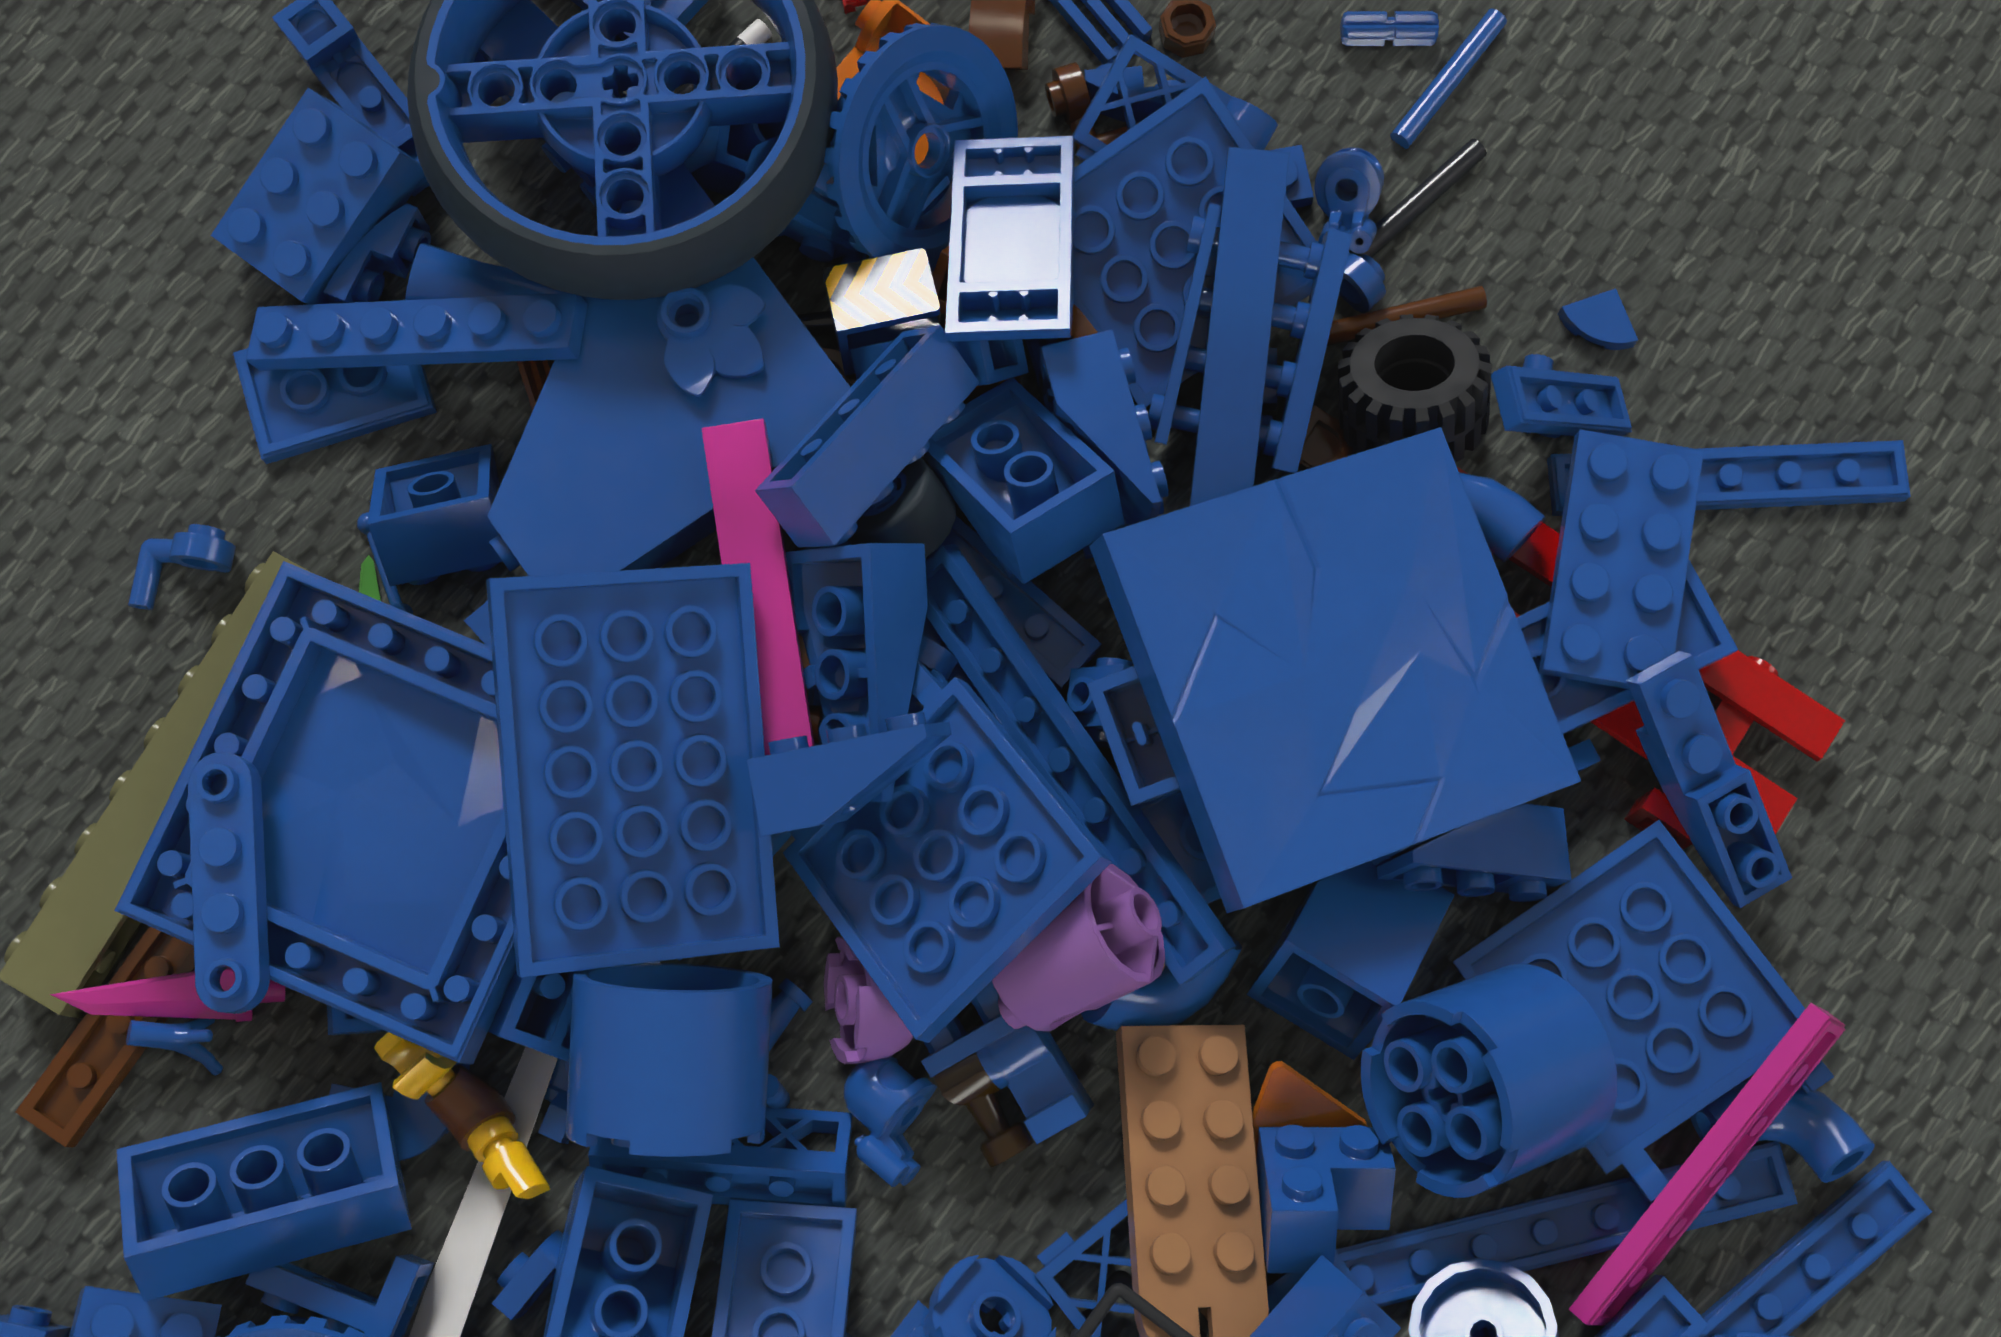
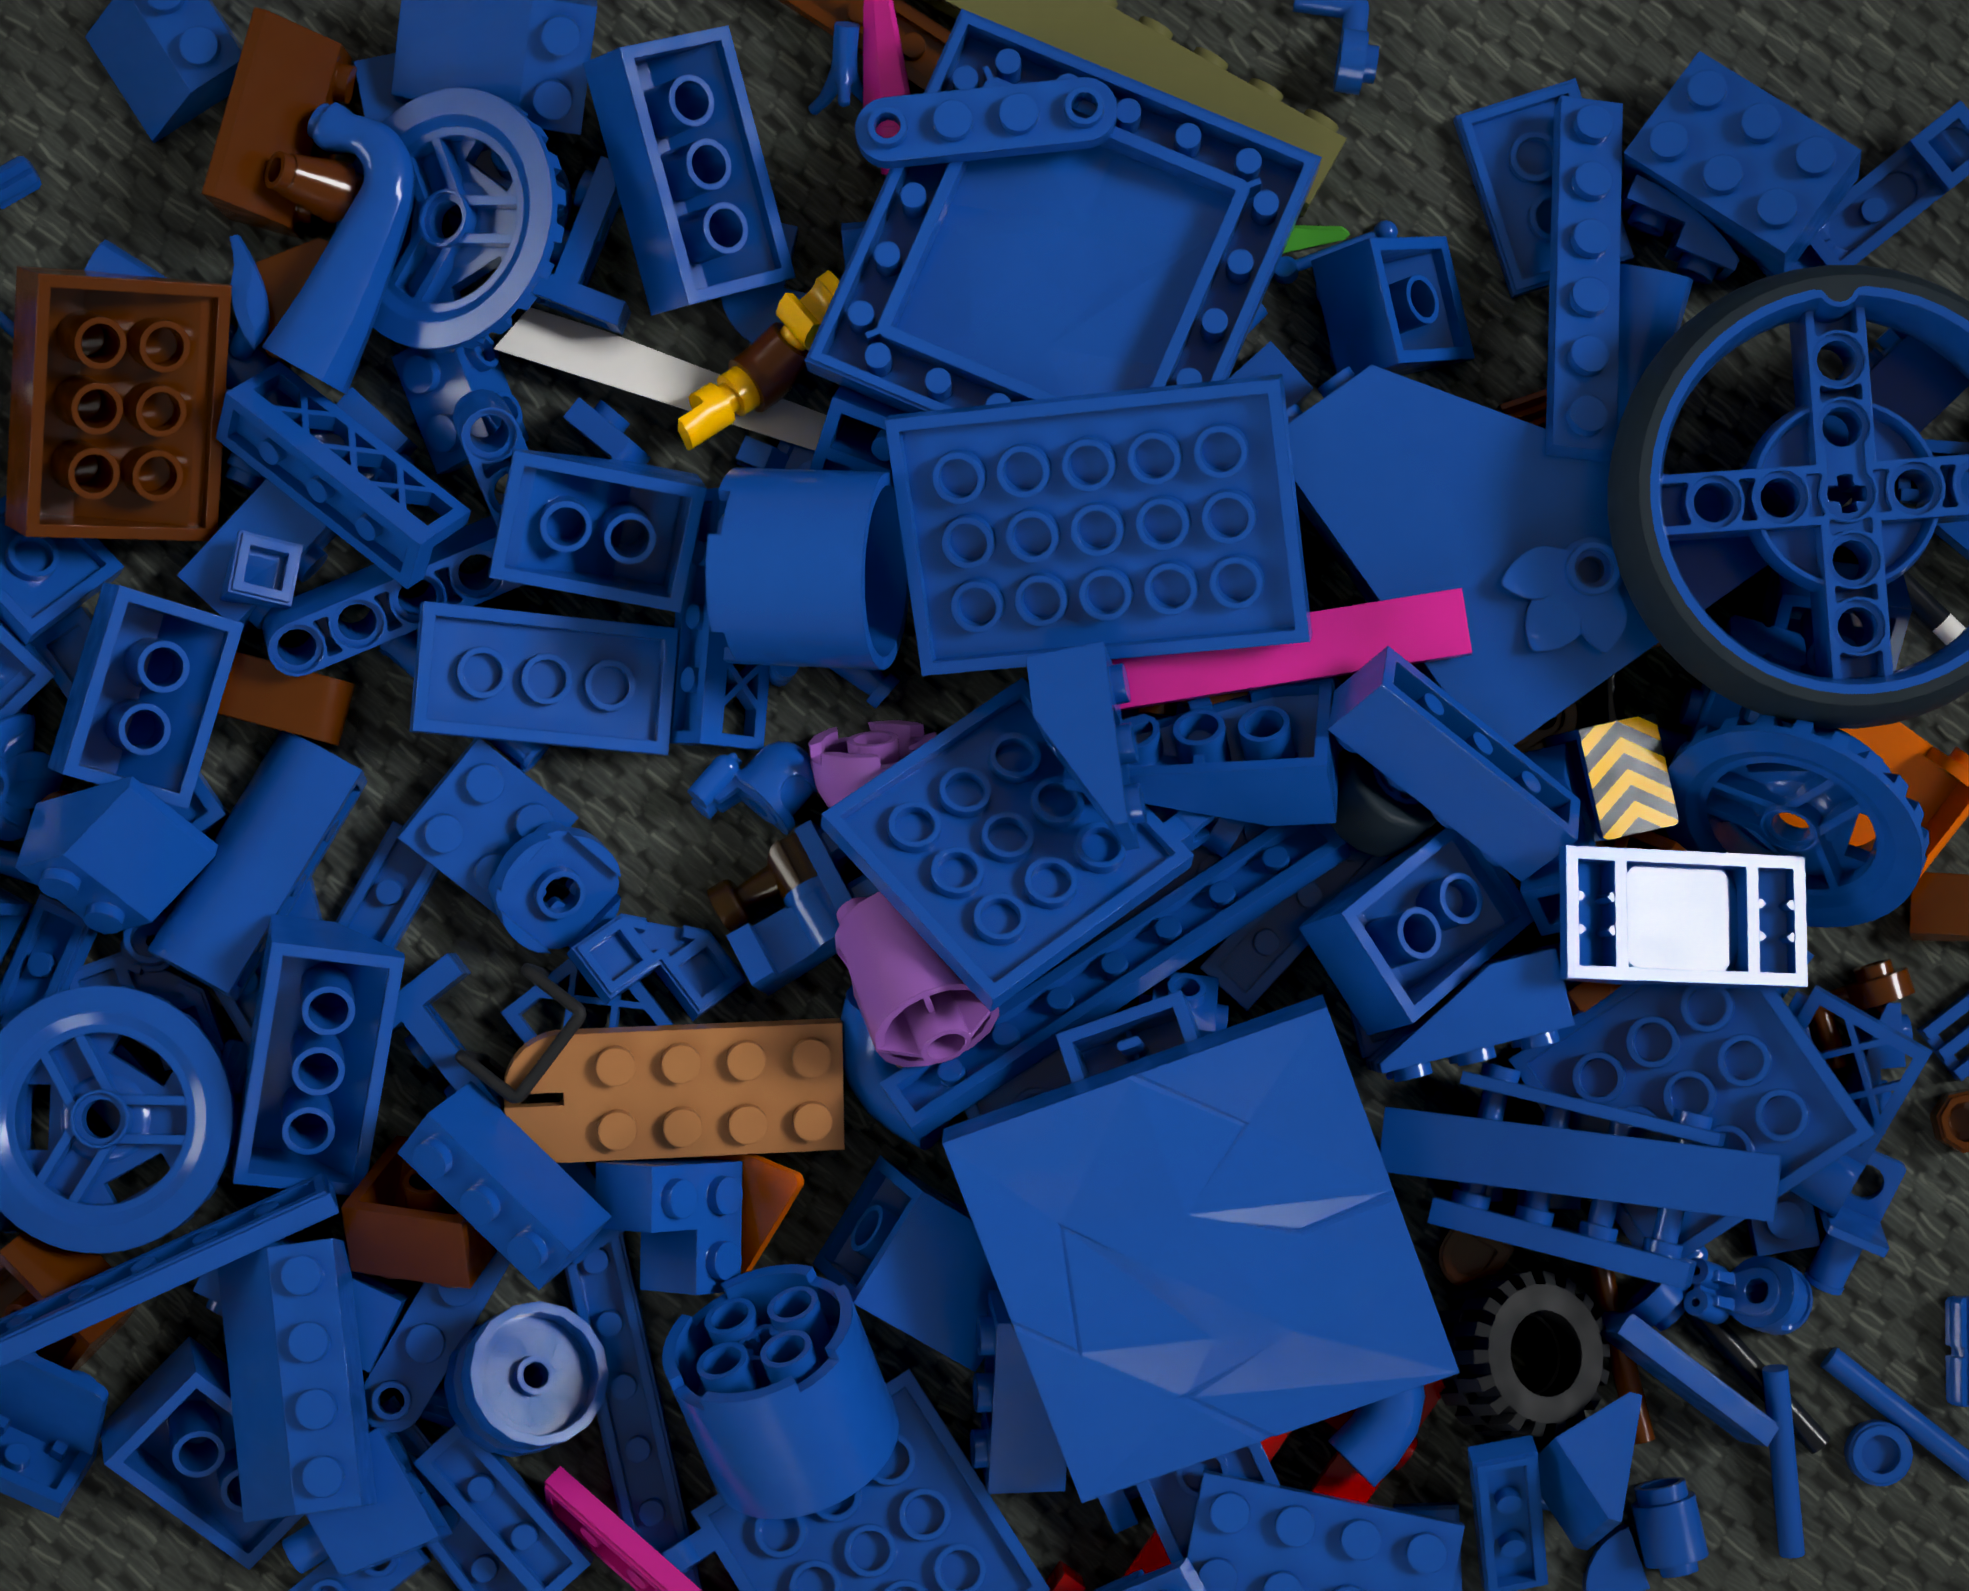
camera: 90 degrees right, 10 degrees up
none -> blue tile [567,913,747,1021]
none -> blue slope [1538,1392,1642,1551]
none -> blue tile [1600,1311,1779,1447]
none -> blue brick [1631,1477,1709,1578]
none -> blue bar [1762,1364,1805,1558]
none -> blue bracket [1804,1151,1906,1296]
none -> blue tile [1844,1419,1913,1486]

